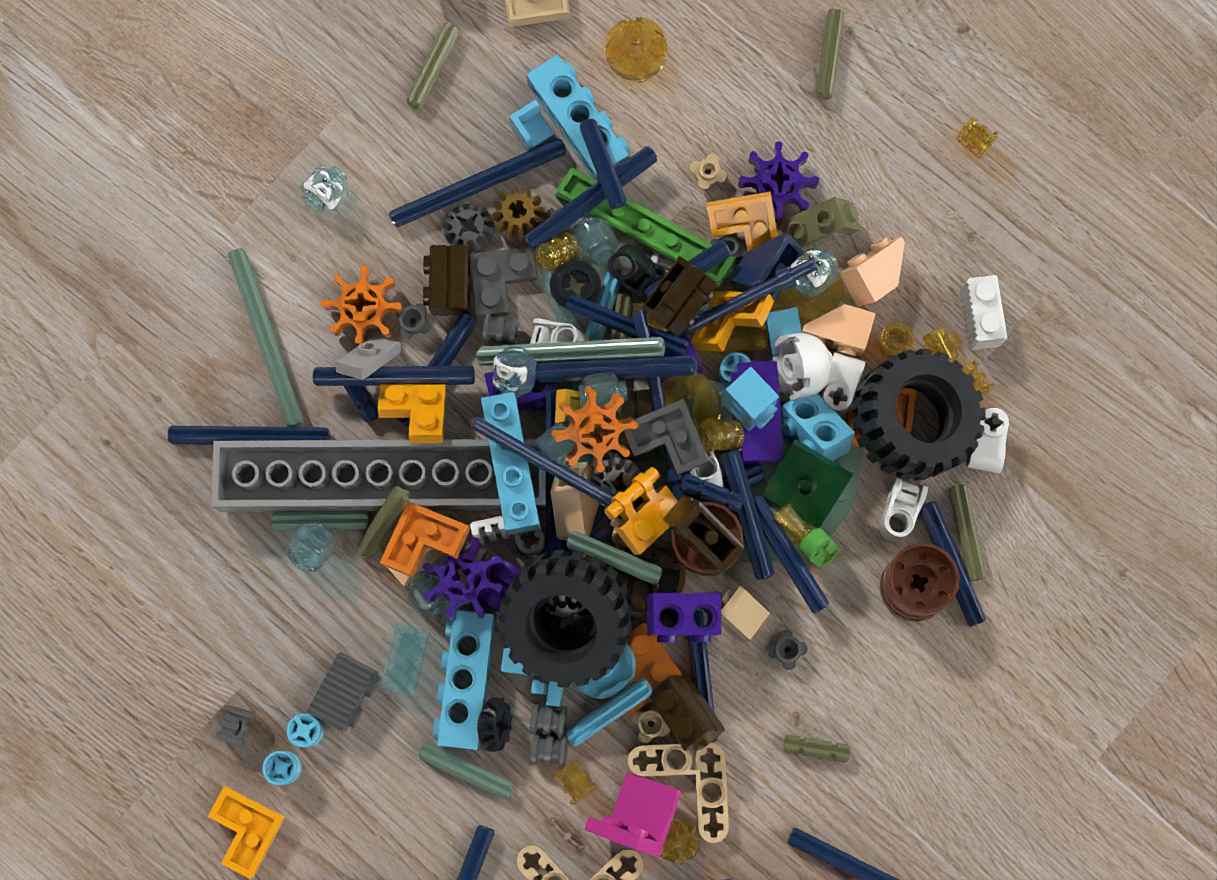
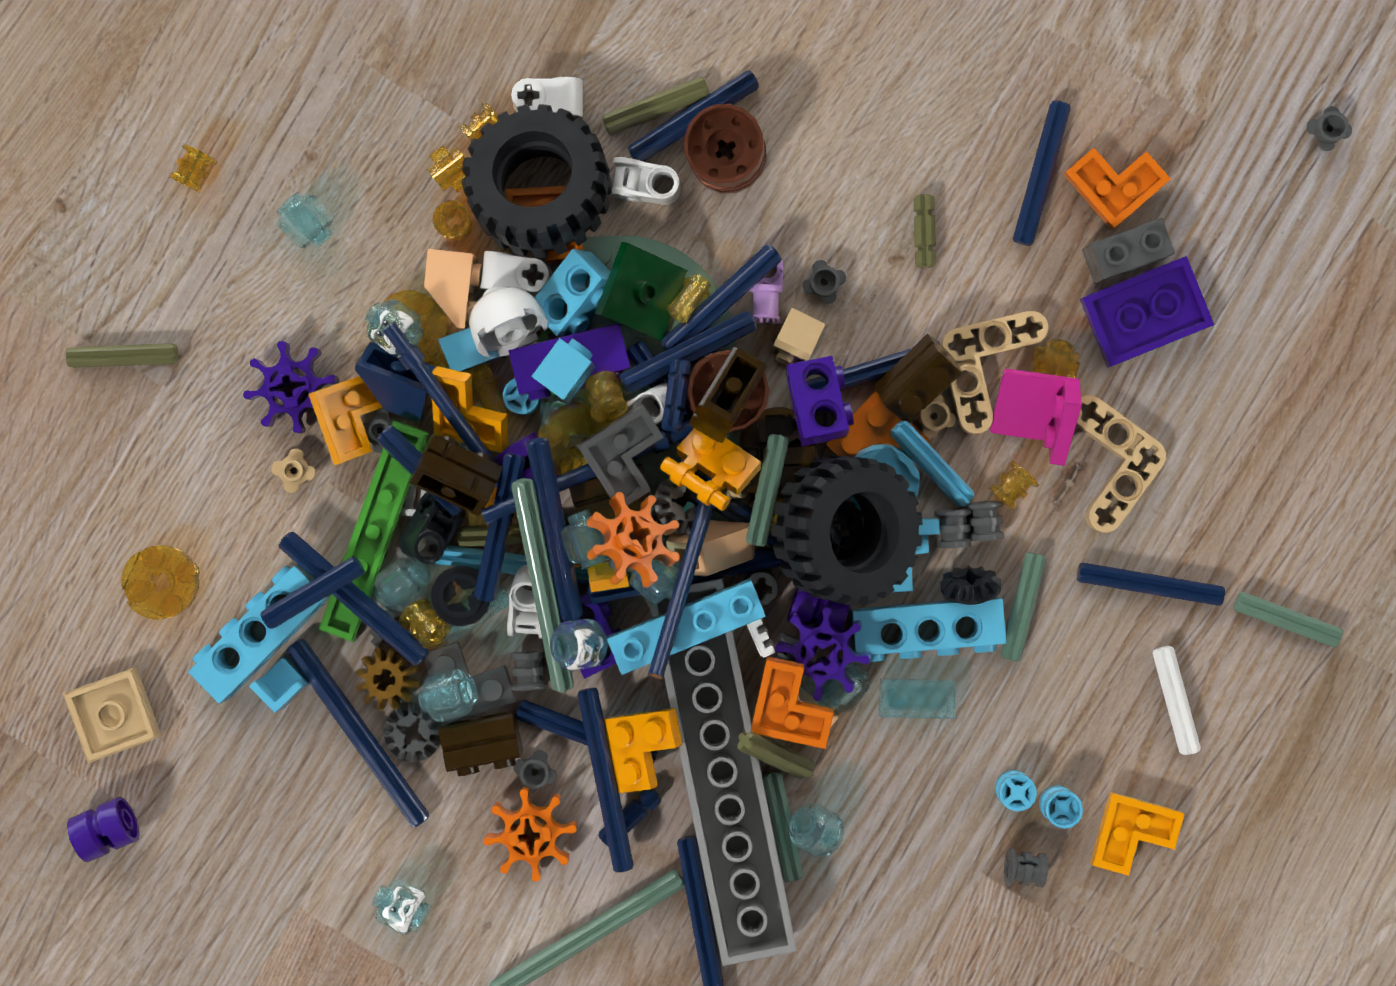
camera: 100 degrees left, 10 degrees up
dark grey brick [307,652,379,731] -> none
light grey plate [335,336,401,380] -> none
olive axle [406,22,459,109] -> none
olive bracket [780,197,859,248] -> none
bright green beam [799,528,840,568] -> none
light nougat slope [839,237,905,307] -> none
white brick [959,275,1008,350] -> none
none -> clear light blue head [277,192,333,249]
none -> clear light blue head [418,669,478,722]
none -> lavender connector [749,254,783,324]

